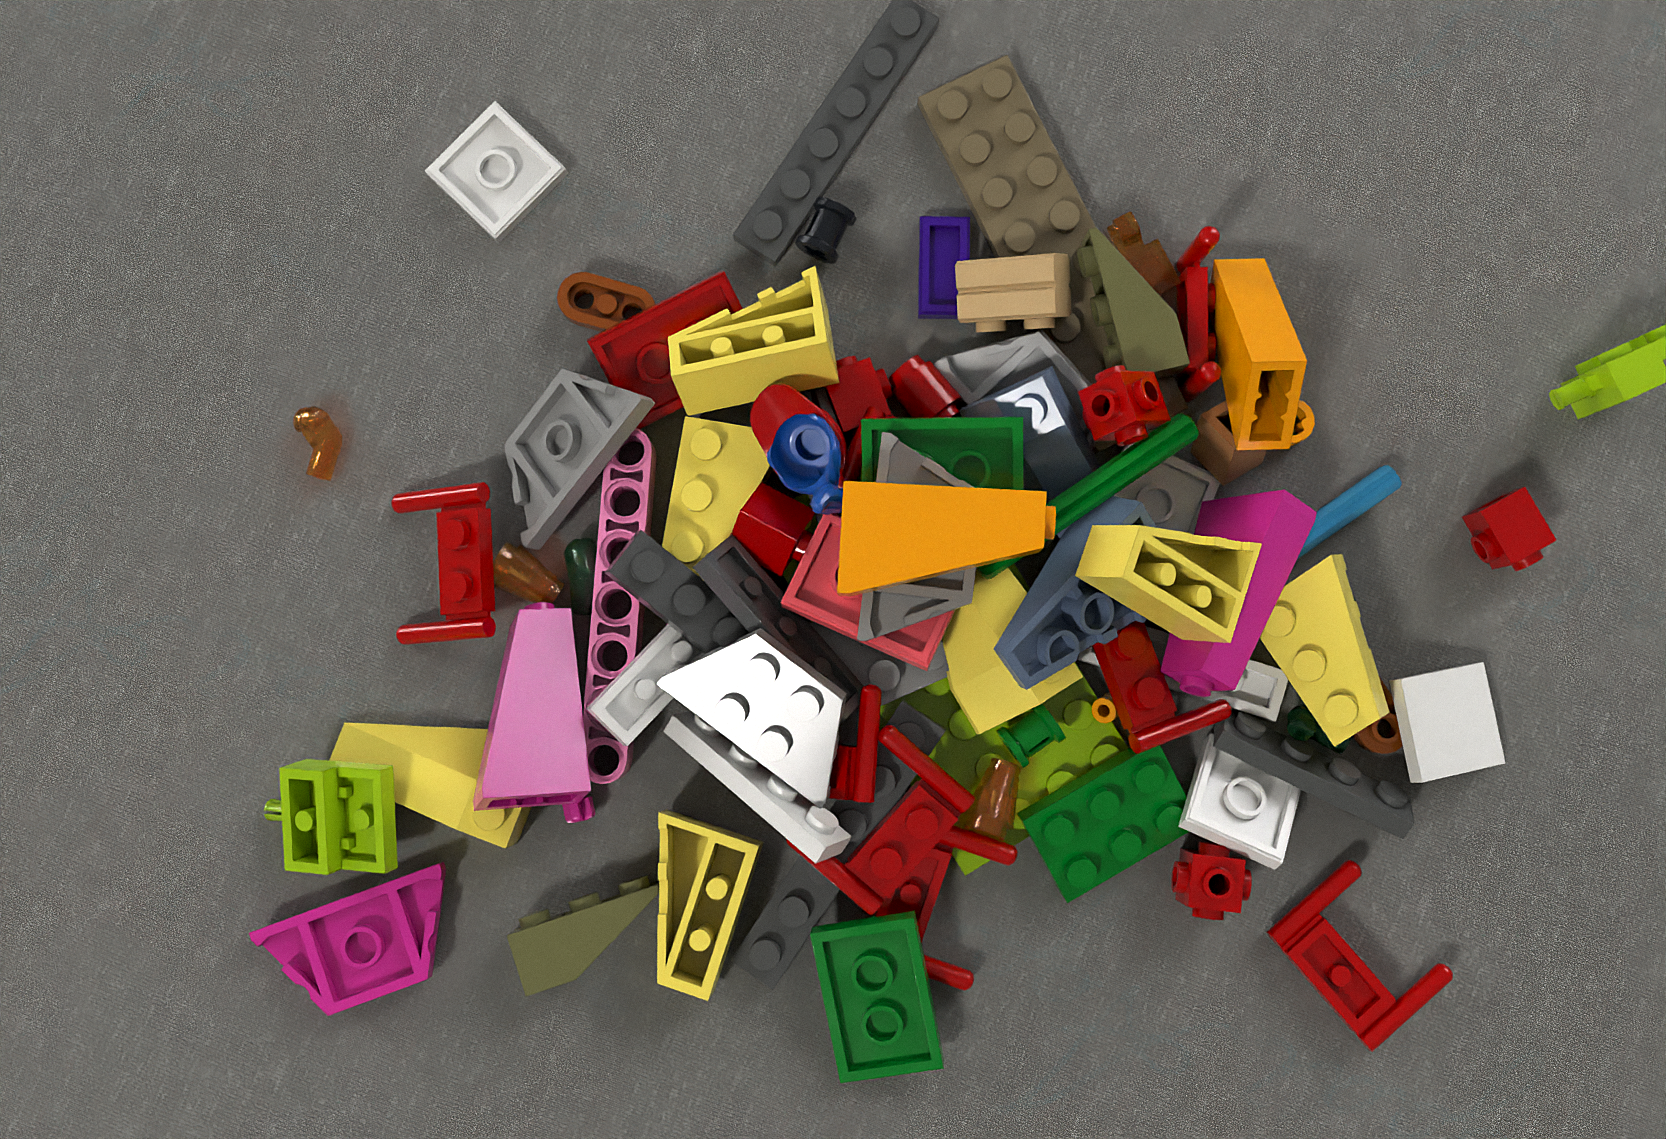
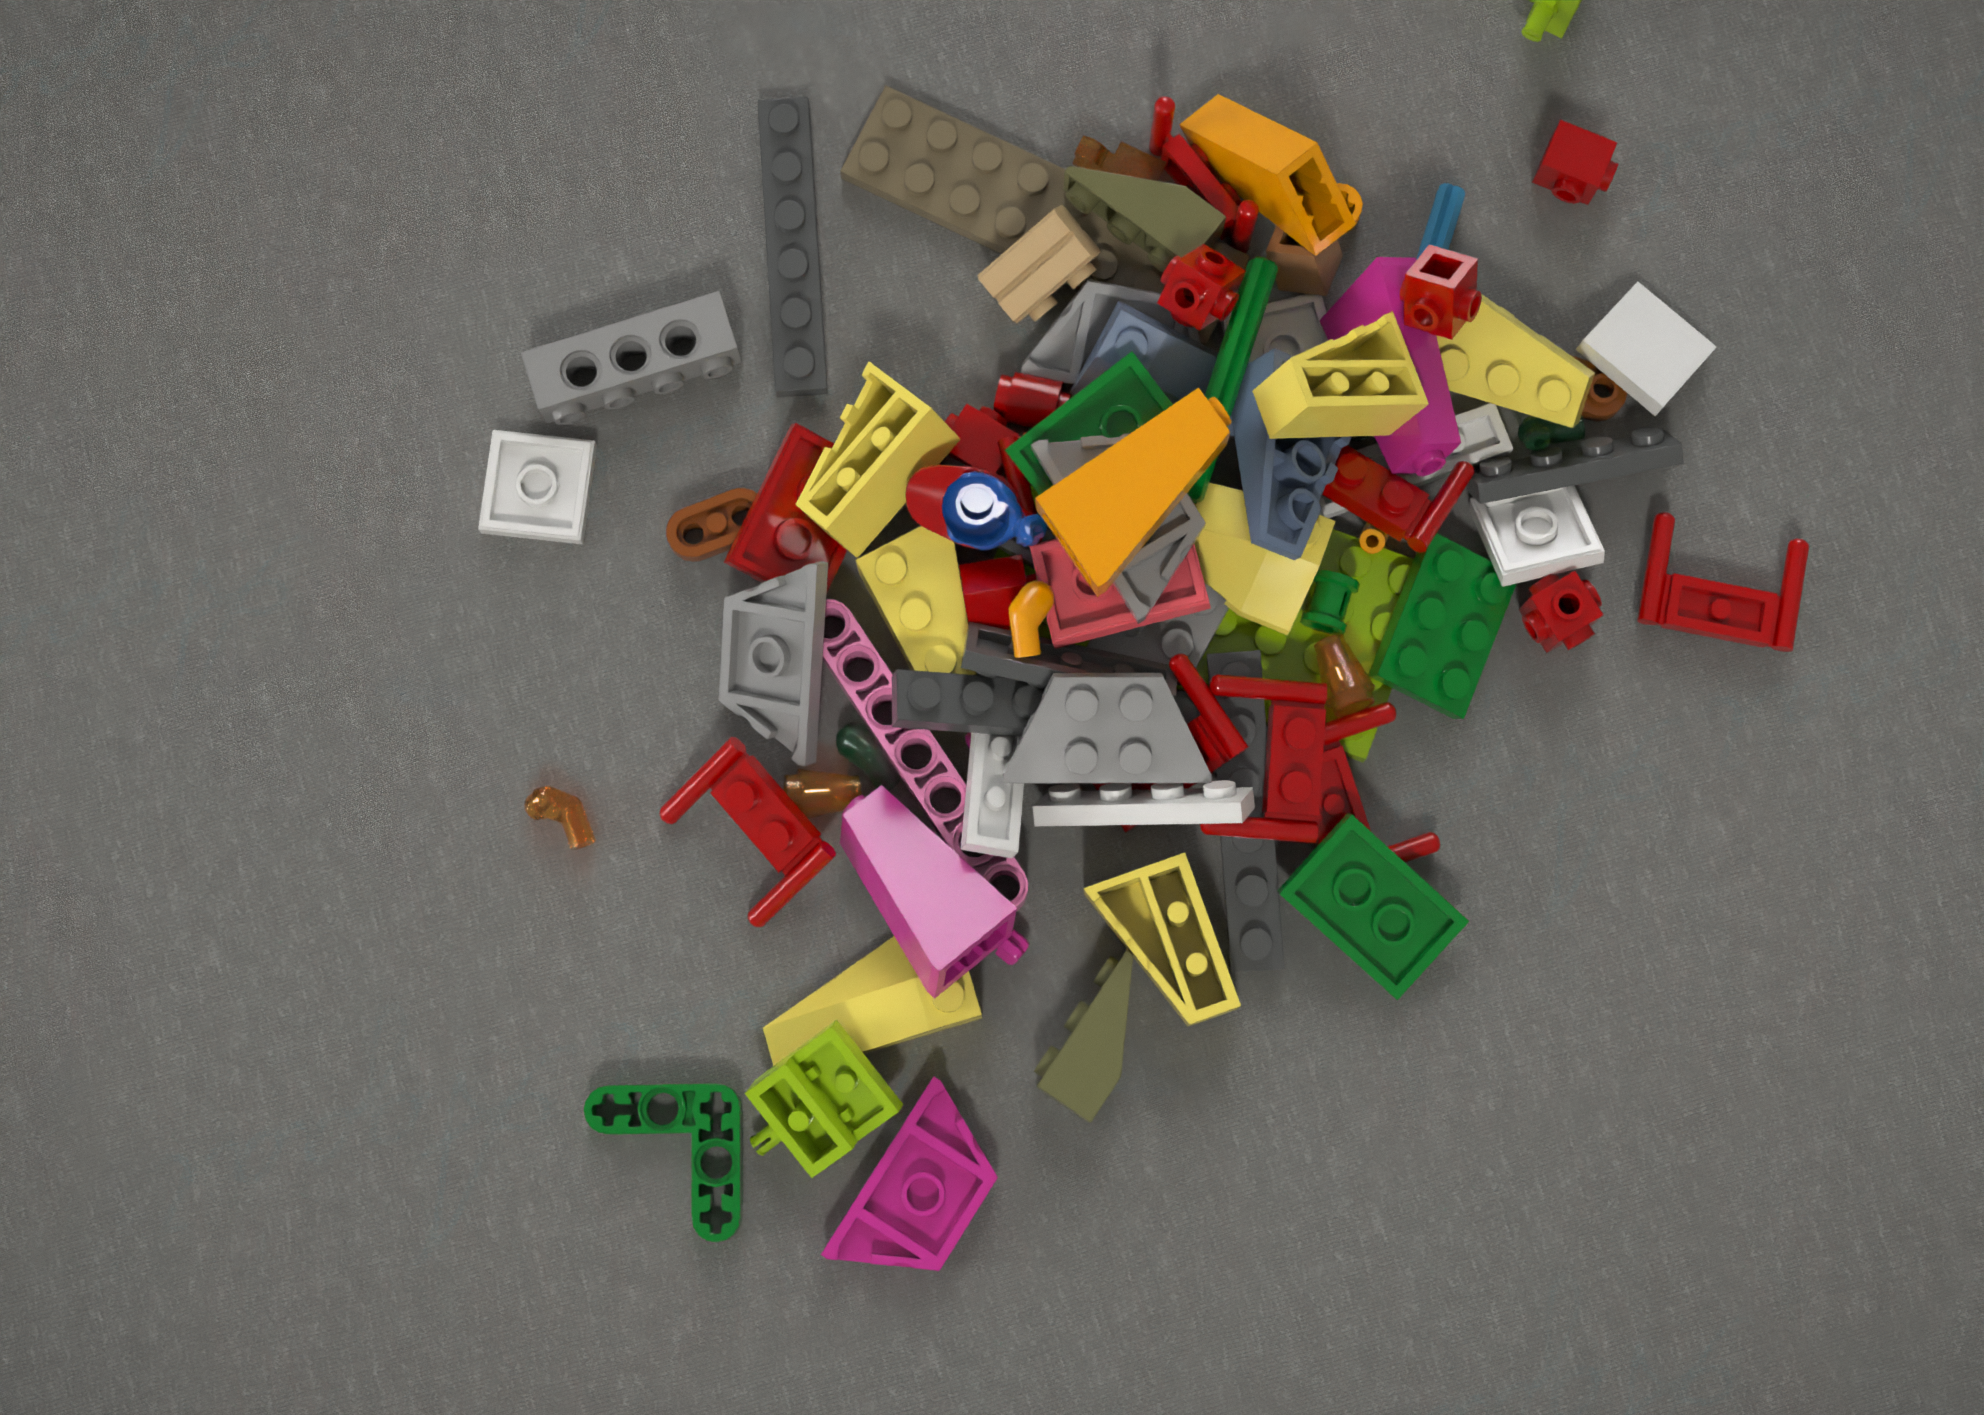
camera: 35 degrees left, 5 degrees down
black bush [795,197,857,264] -> none
dark purple tile [918,216,970,319] -> none
none -> light grey brick [521,291,742,425]
none -> green beam [584,1083,743,1242]
none -> light orange arm [1009,580,1054,658]
none -> red brick [1400,244,1482,340]

